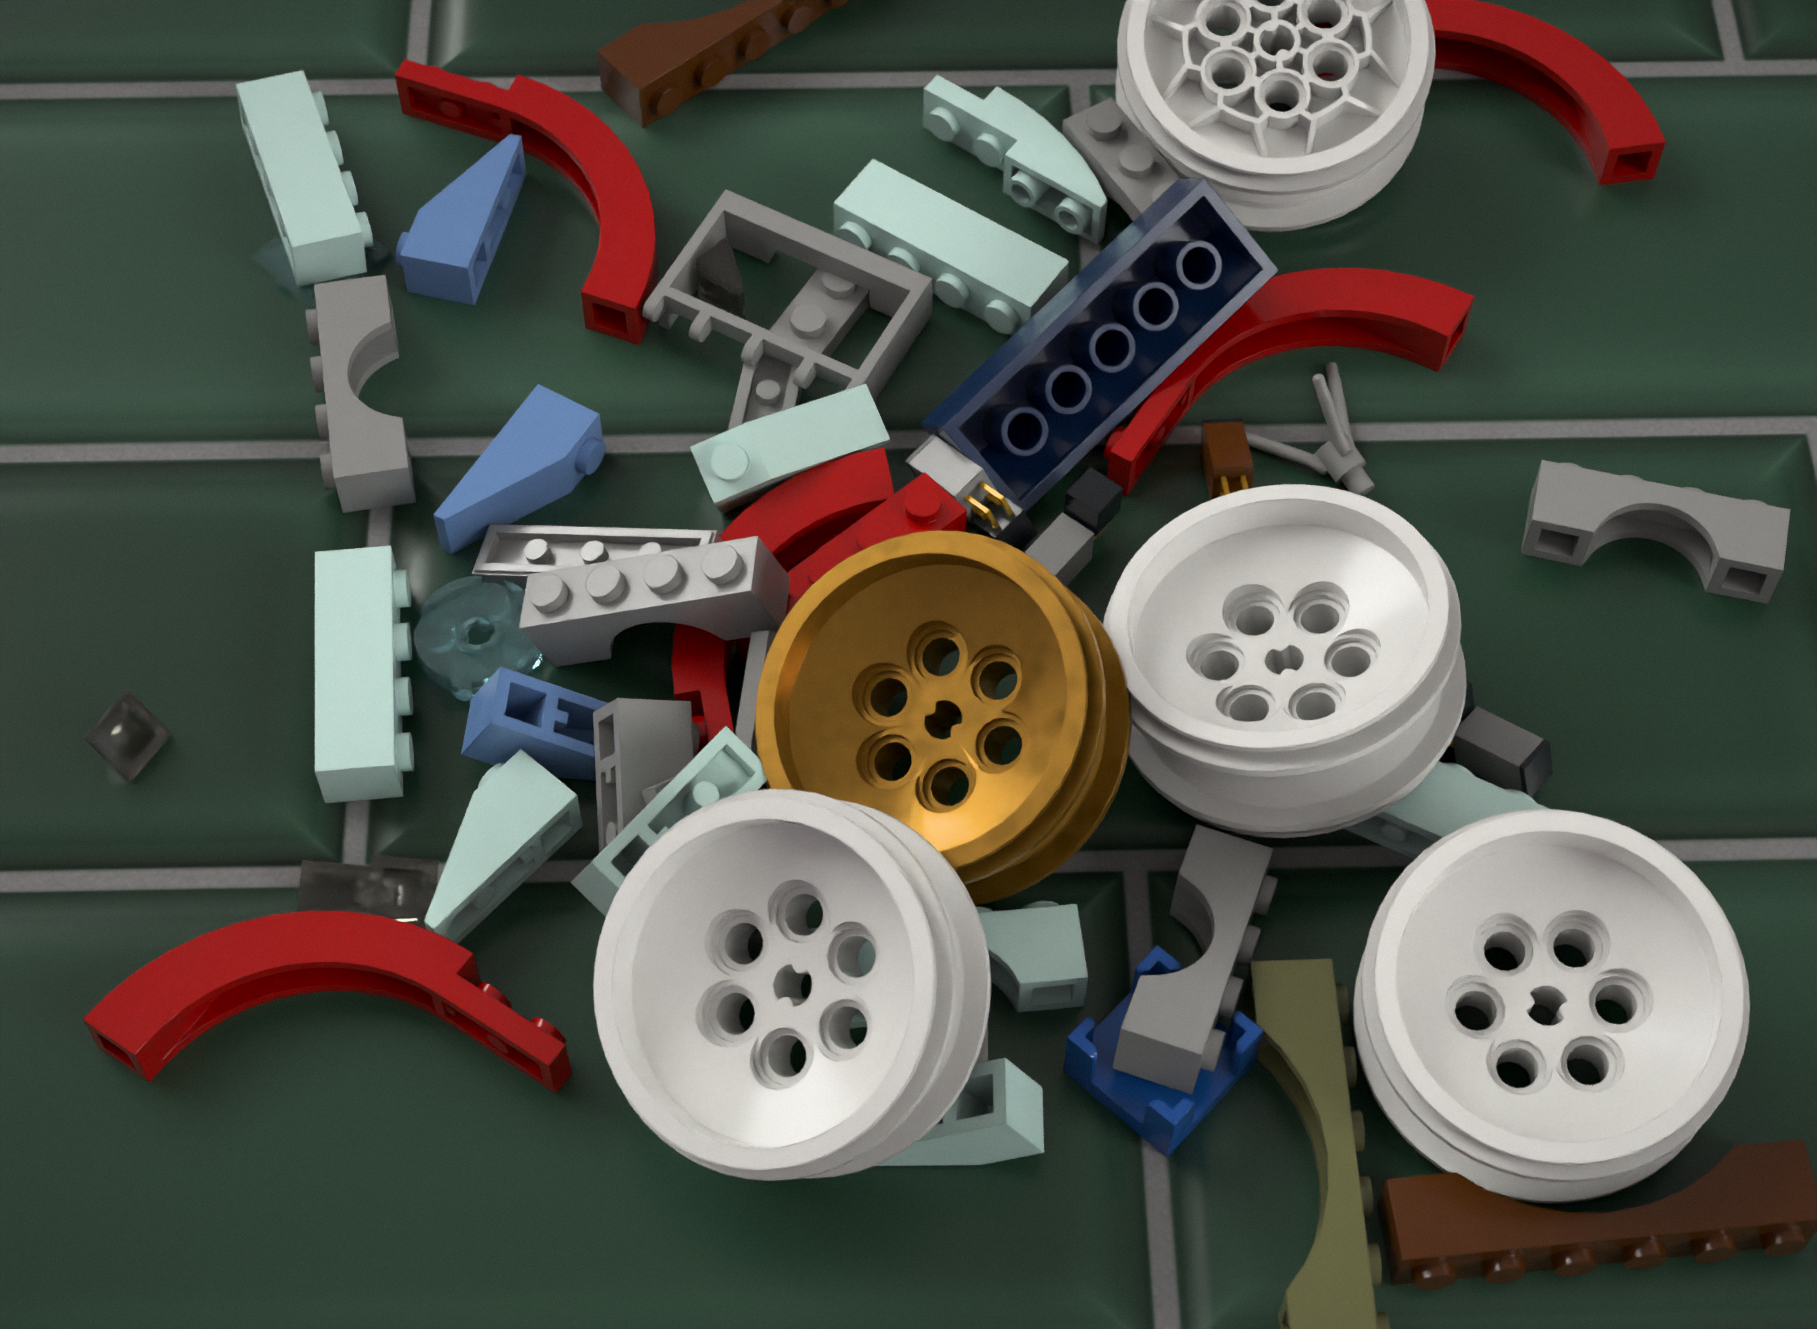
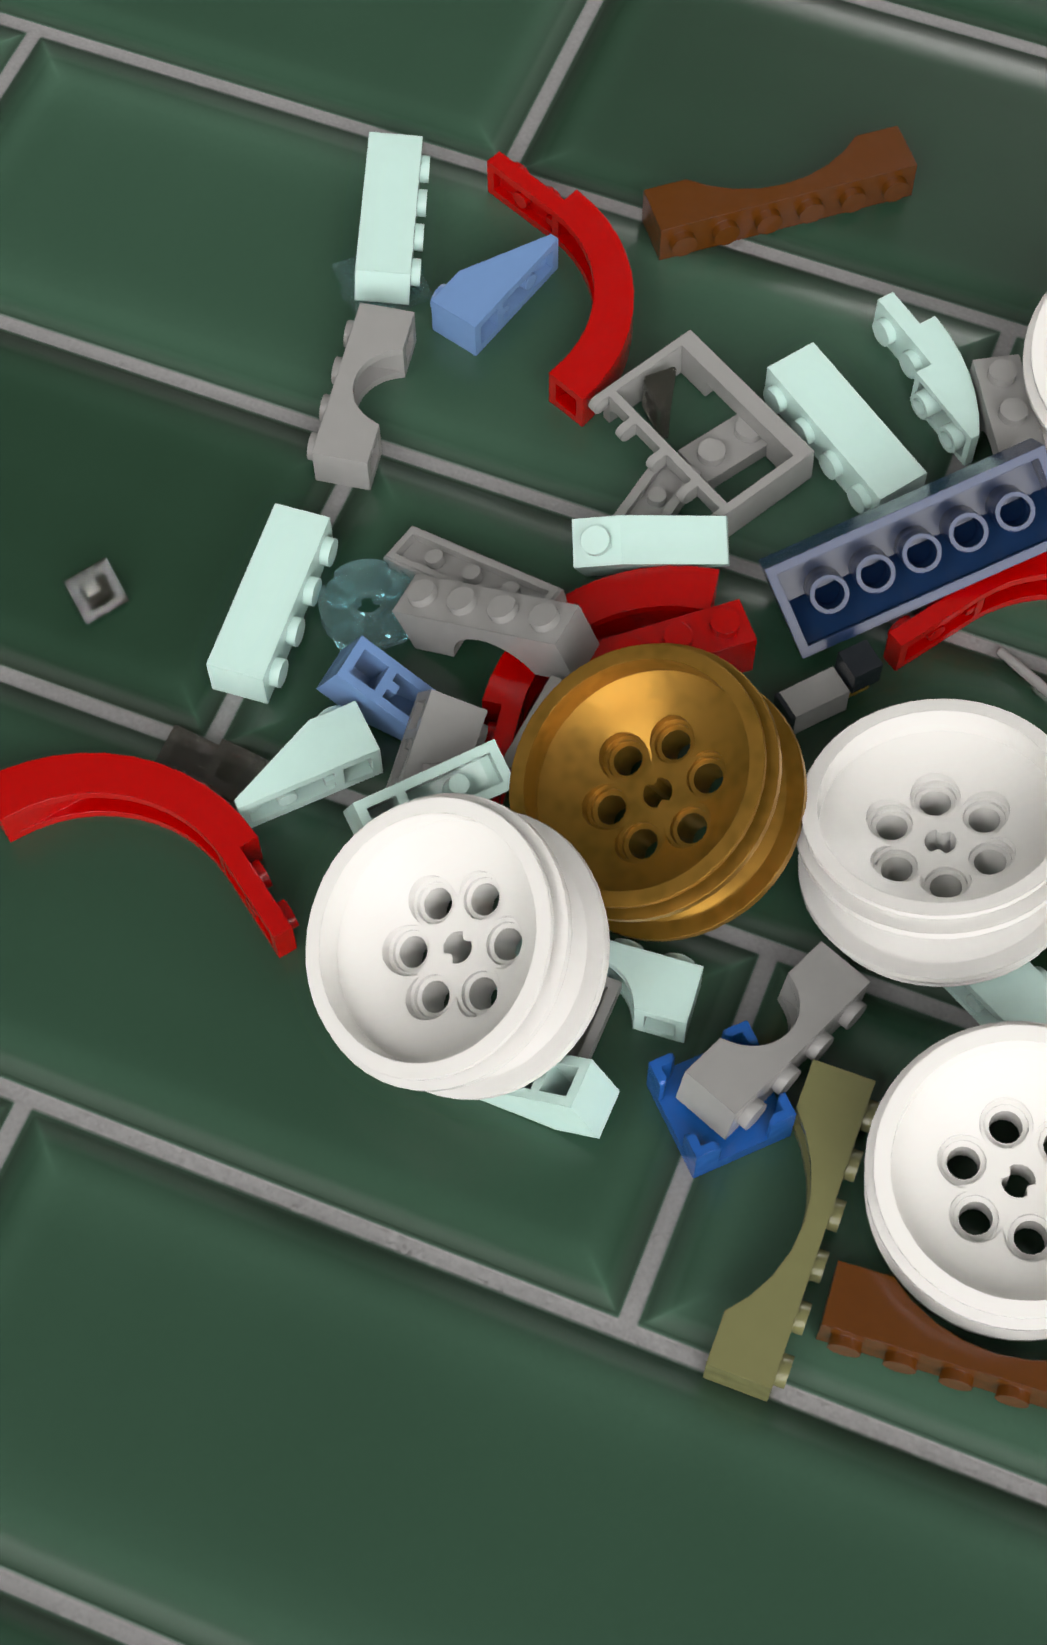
camera: 25 degrees right, 5 degrees up
medium blue slope [433,384,606,554] -> none
piece [905,434,1038,550] -> none
reddish brown piece [1200,418,1254,500] -> none

